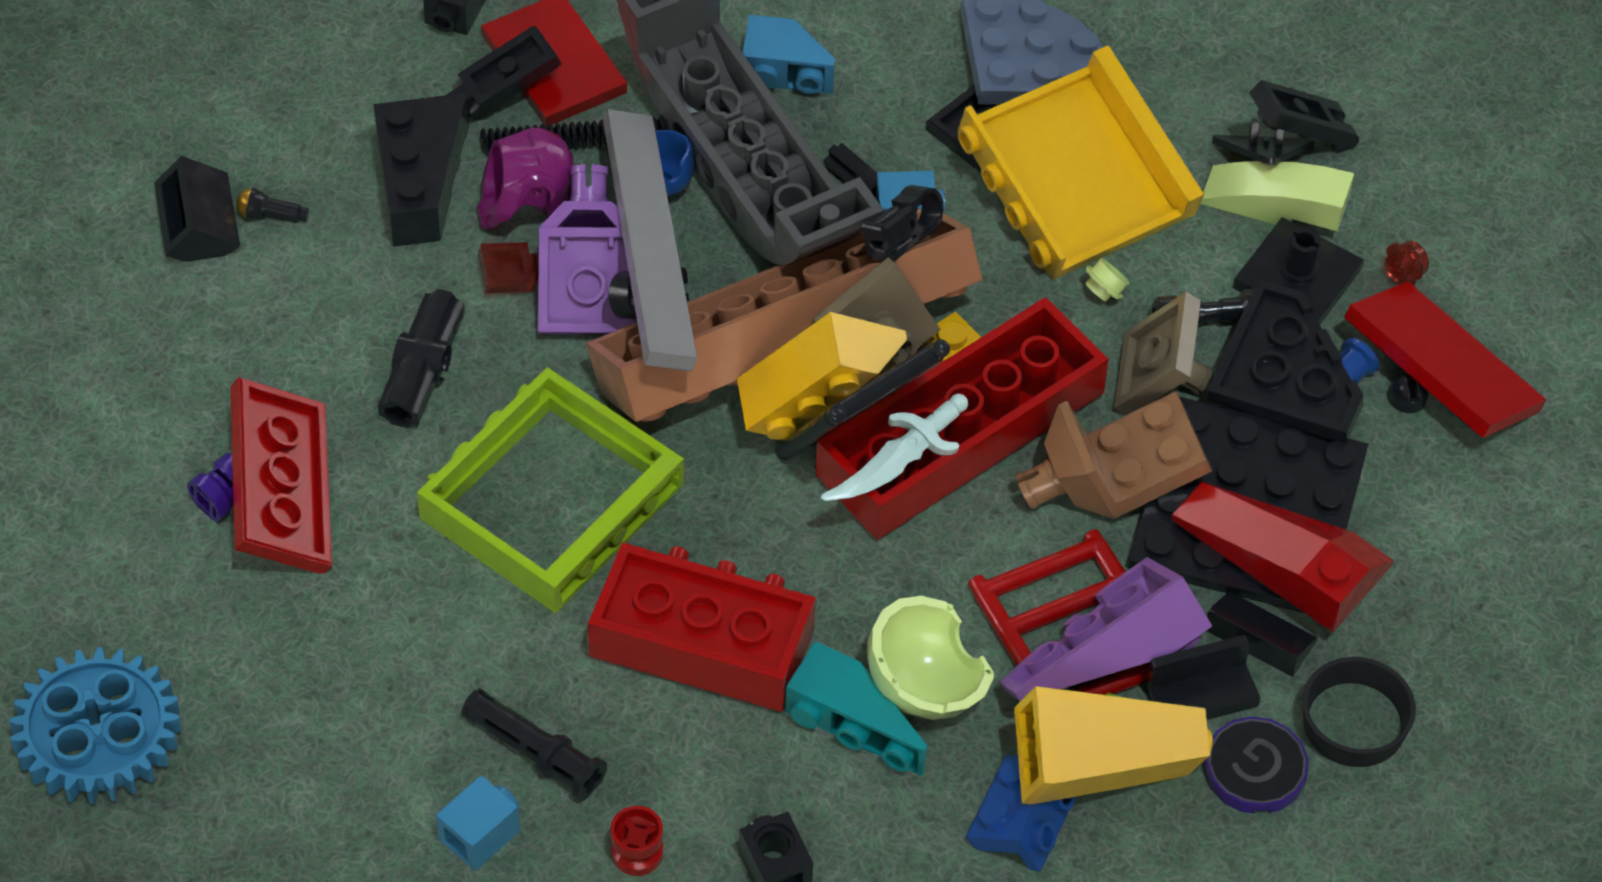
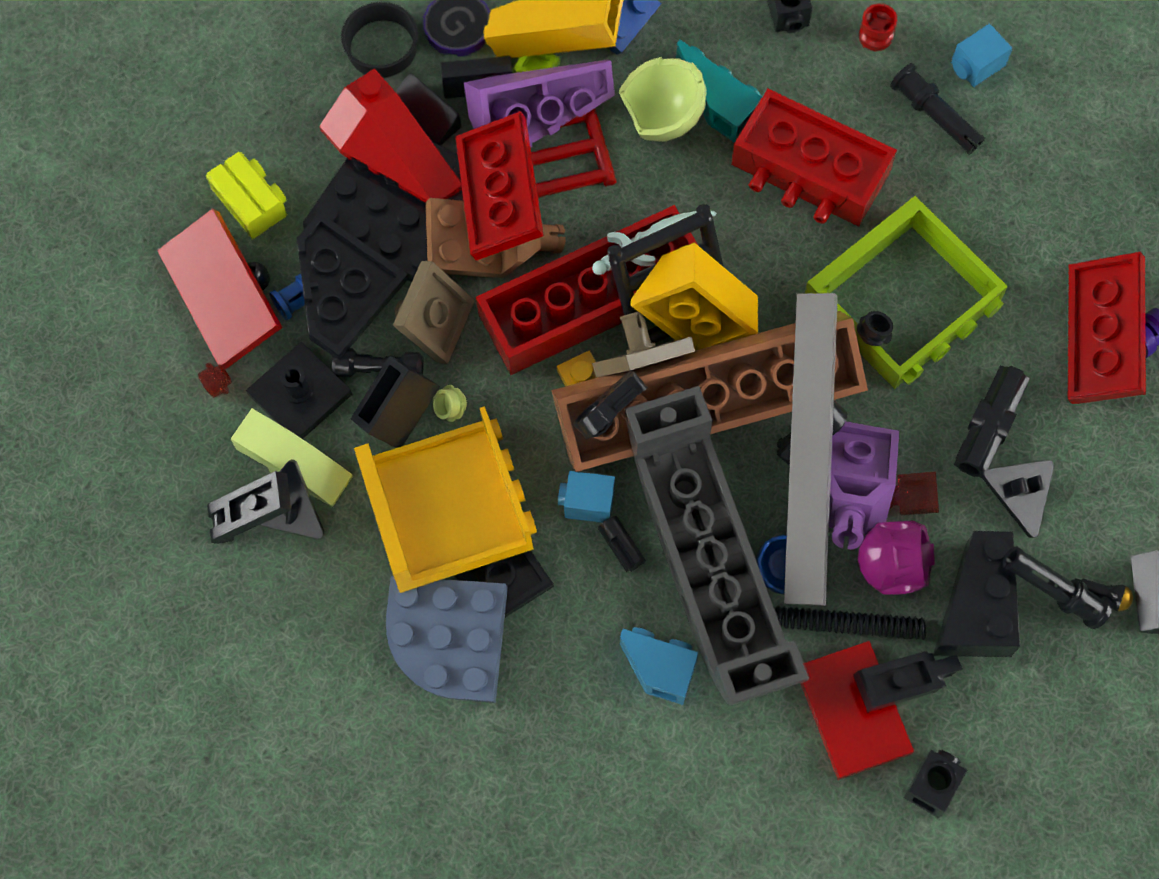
camera: 165 degrees left, 15 degrees up
none -> neon yellow brick [206,152,287,239]
none -> black brick [350,355,440,448]
none -> red tile [455,111,544,261]
none -> black plate [857,311,893,346]
none -> piece [981,460,1054,538]
none -> black pin [1003,546,1113,629]

